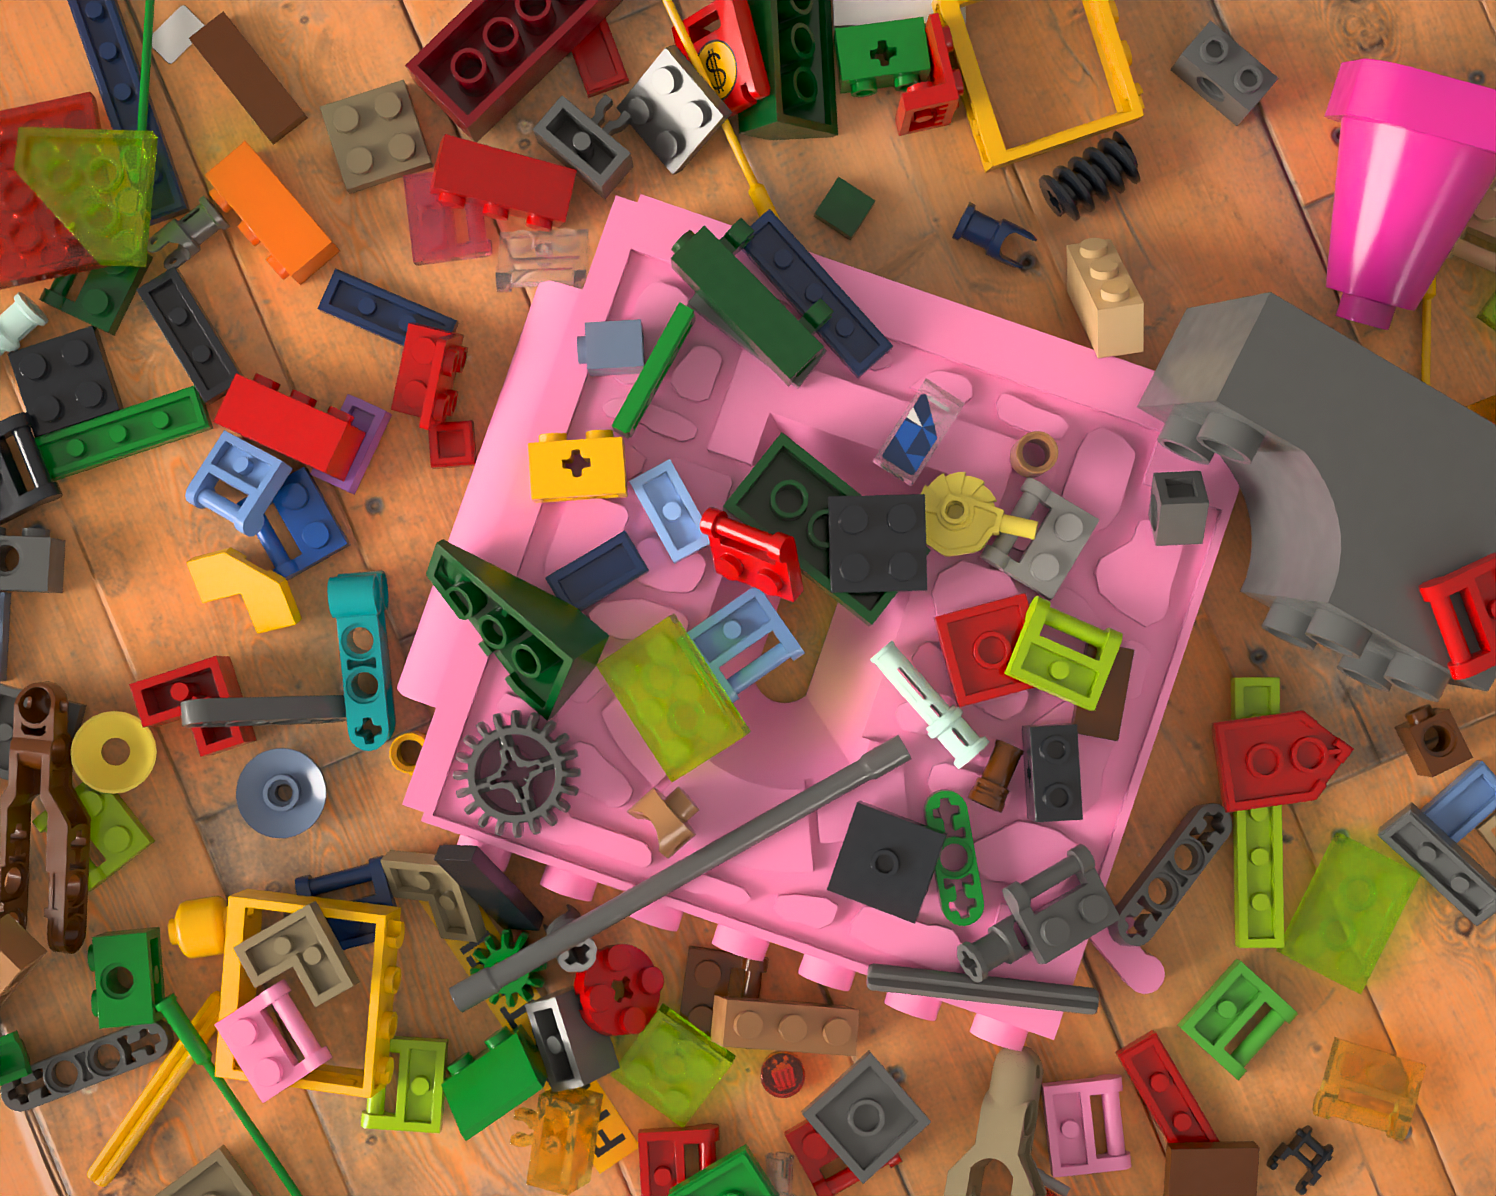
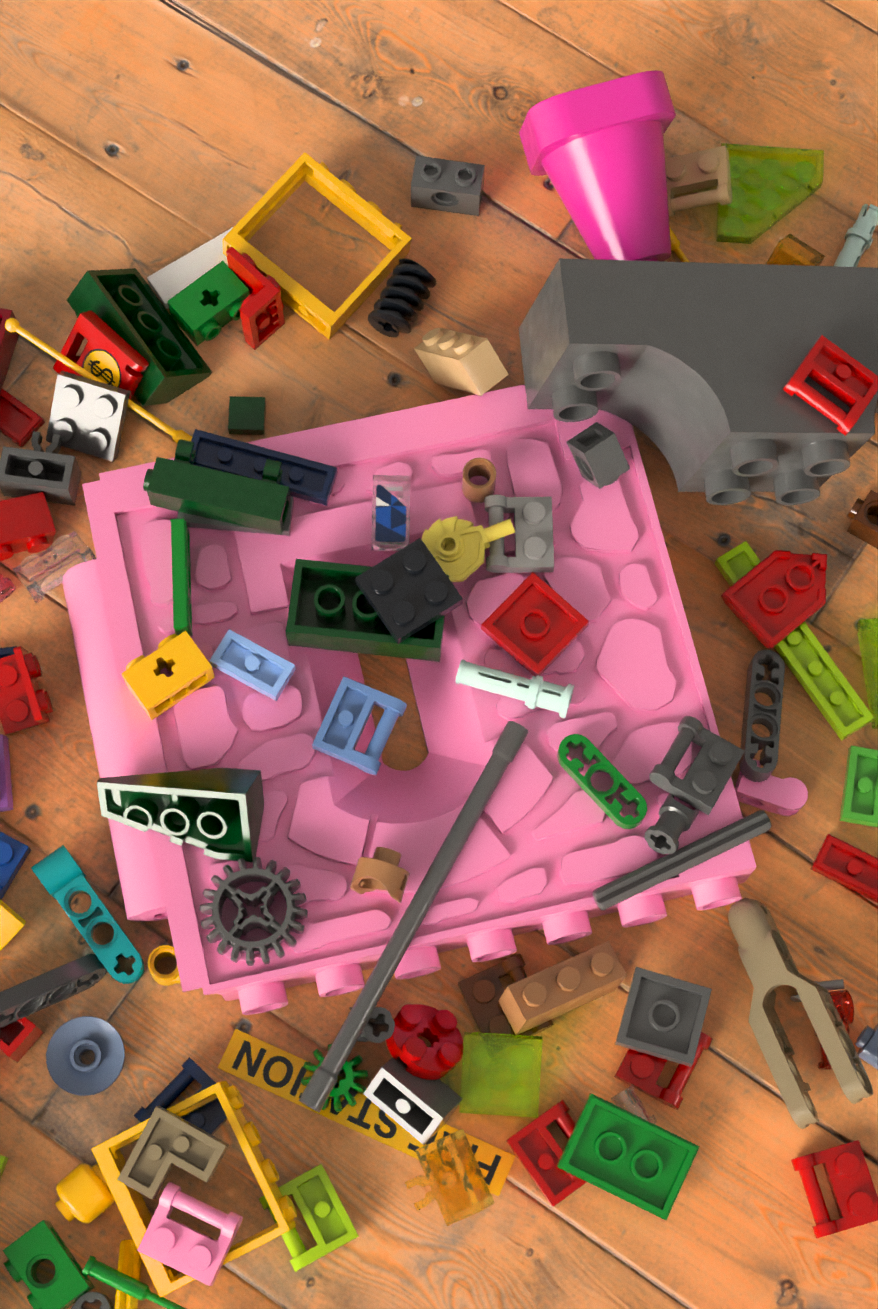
camera: 30 degrees left, 15 degrees down
dark tan plate [380,850,487,943] -> none
red tile [428,420,477,469] -> none
black tile [434,844,544,931] -> none
green slope [441,1024,548,1141] -> none
dark blue tile [545,531,649,612] -> none
sand blue brick [577,319,645,376] -> none
clear neon green plate [596,613,751,782] -> none
plate [700,507,804,602] -> none
clear red tile [760,1051,805,1098] -> none
black plate [827,801,948,924] -> none
dark blue piece [952,202,1038,269] -> none
reddish brown pin [967,739,1024,813] -> none
lime plate [1004,596,1123,711] -> none
black brick [1022,723,1083,822] -> none
bright pink plate [1041,1074,1132,1178] -> none
reddish brown tile [1071,643,1134,741] -> none

